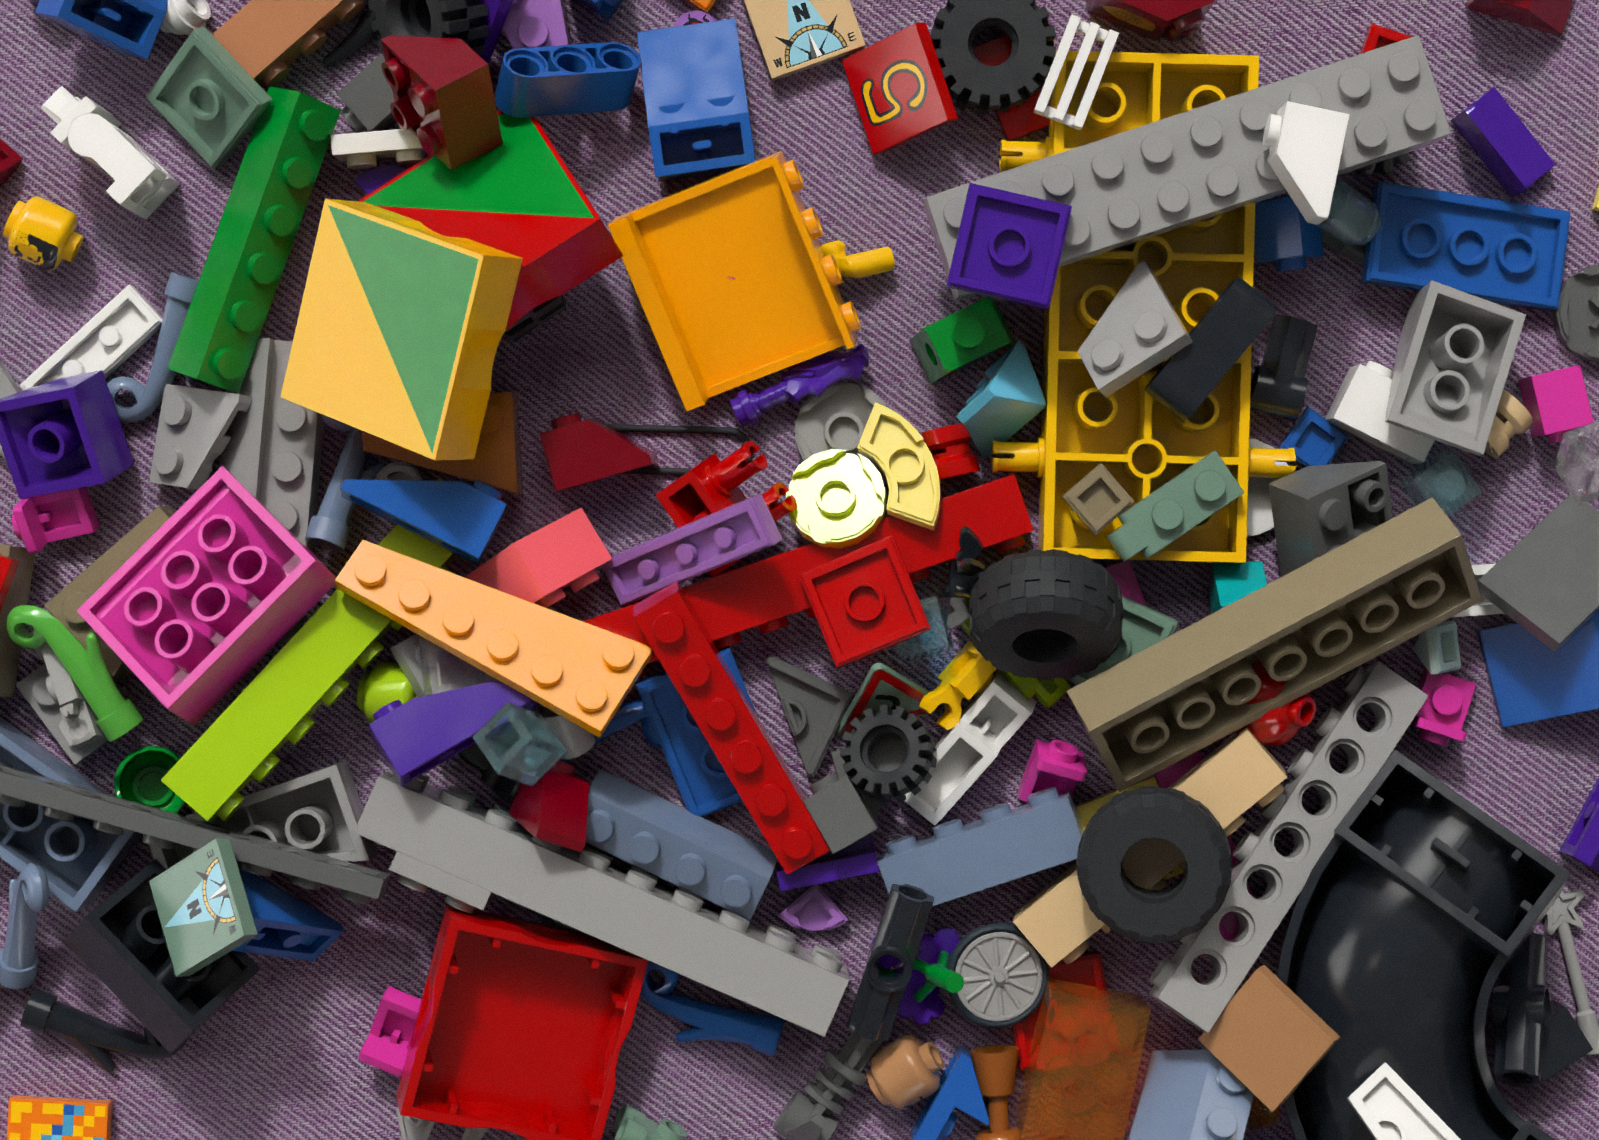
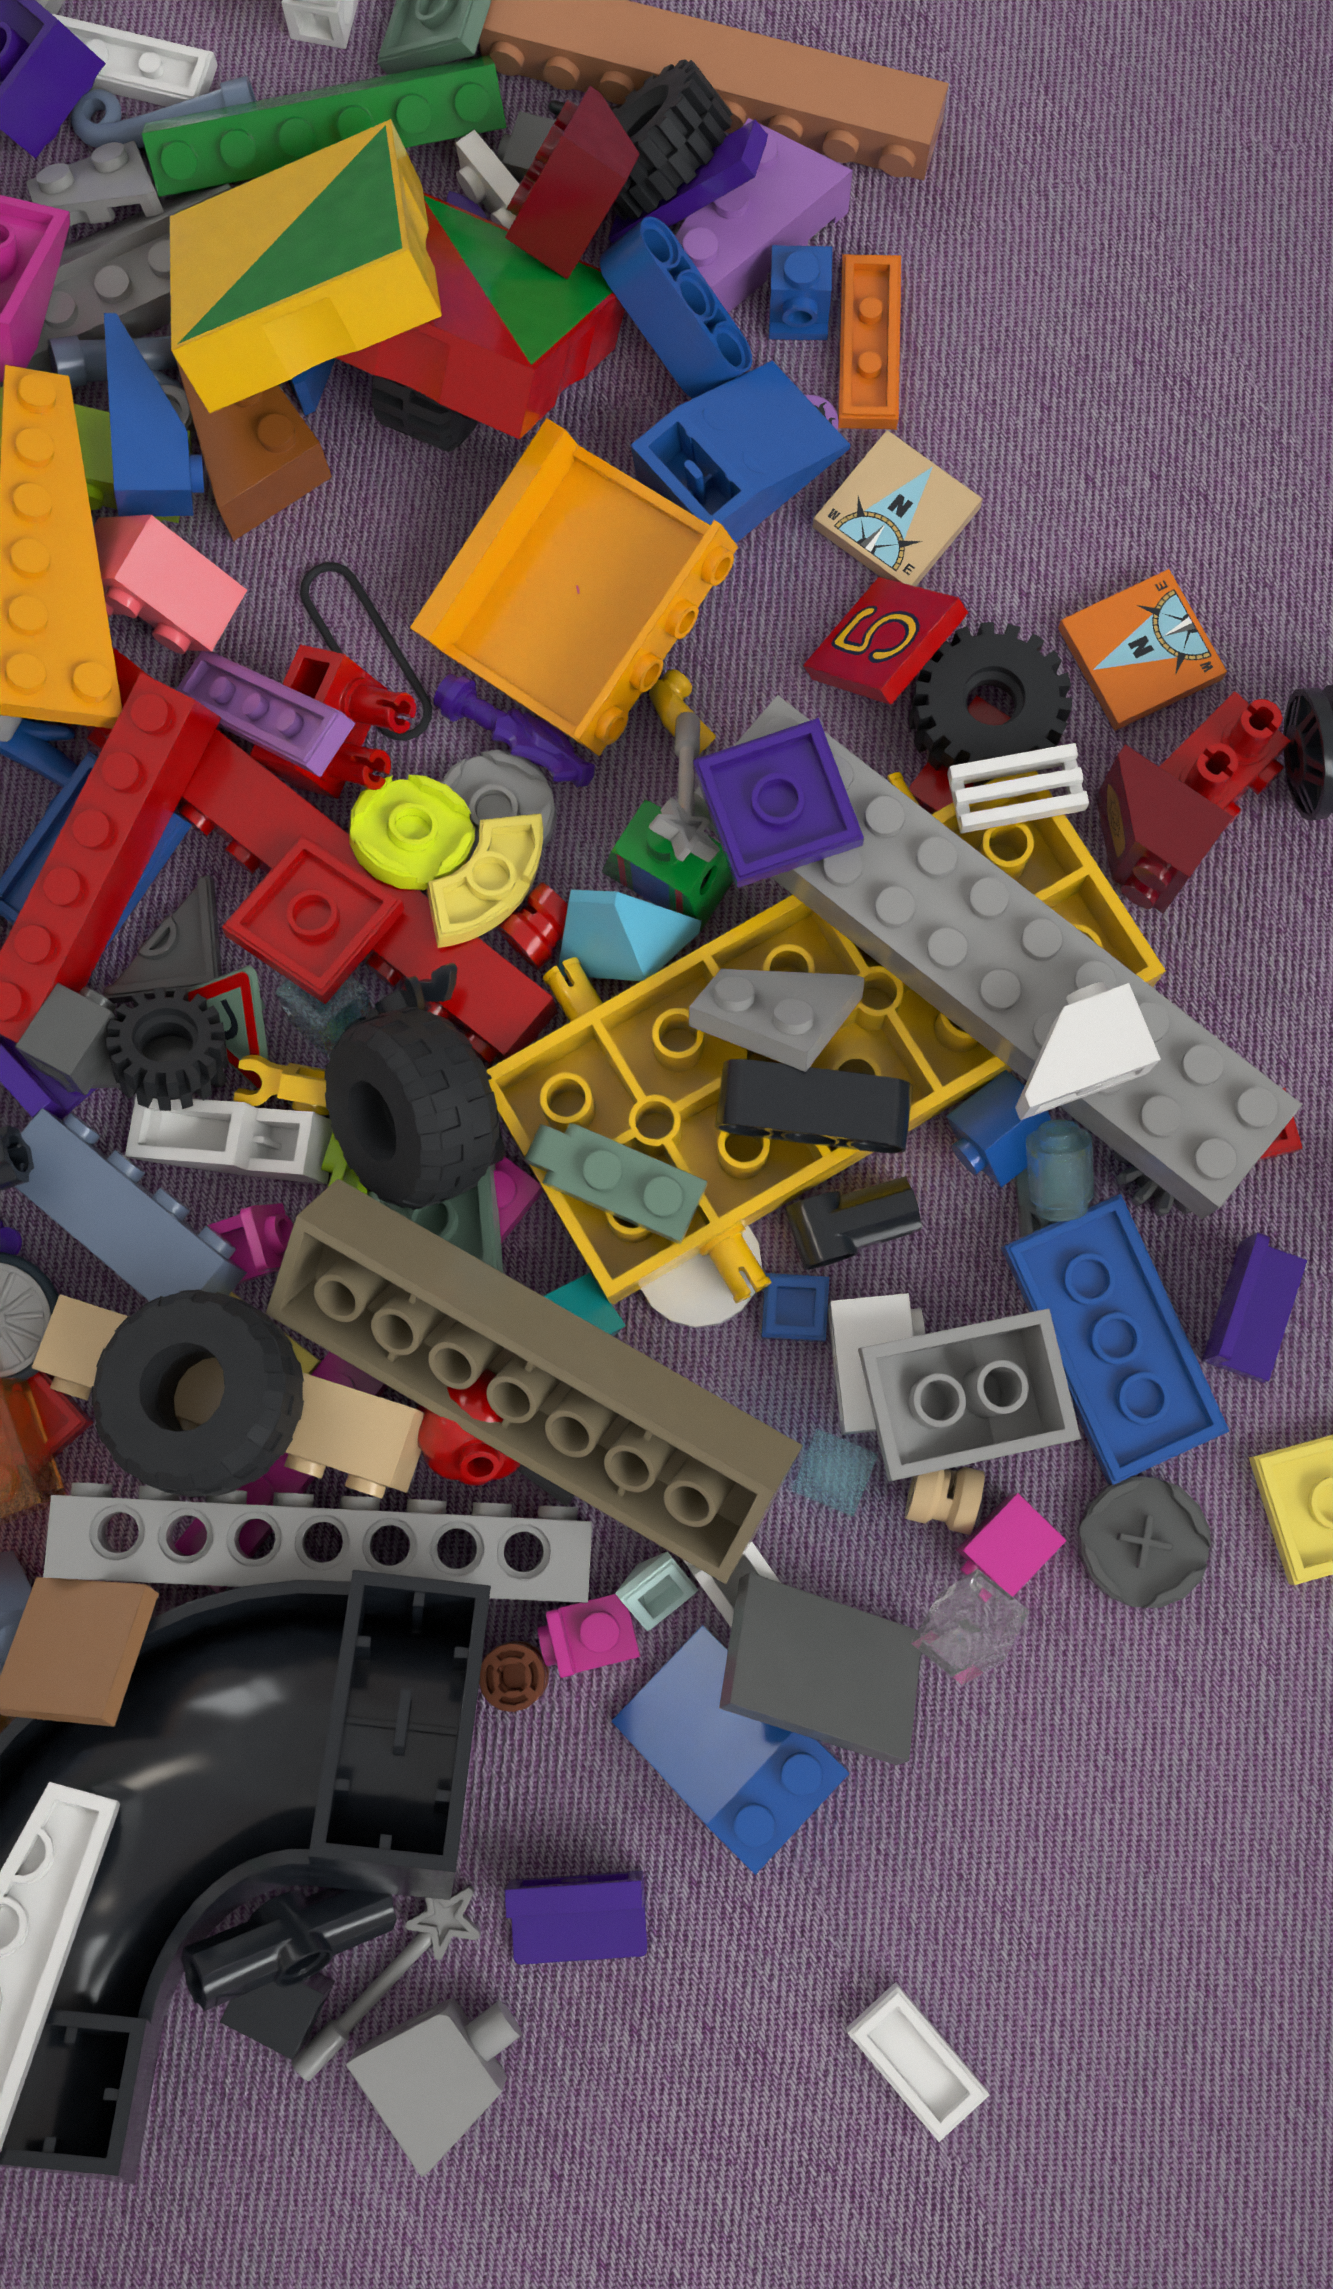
camera: 55 degrees right, 10 degrees down
dark red slope [540,413,659,491] -> none
dark tan tile [1061,463,1135,535] -> none
dark grey slope [1268,461,1393,575] -> none
none -> copper wheel [479,1640,550,1712]
none -> light grey piece [649,712,720,862]

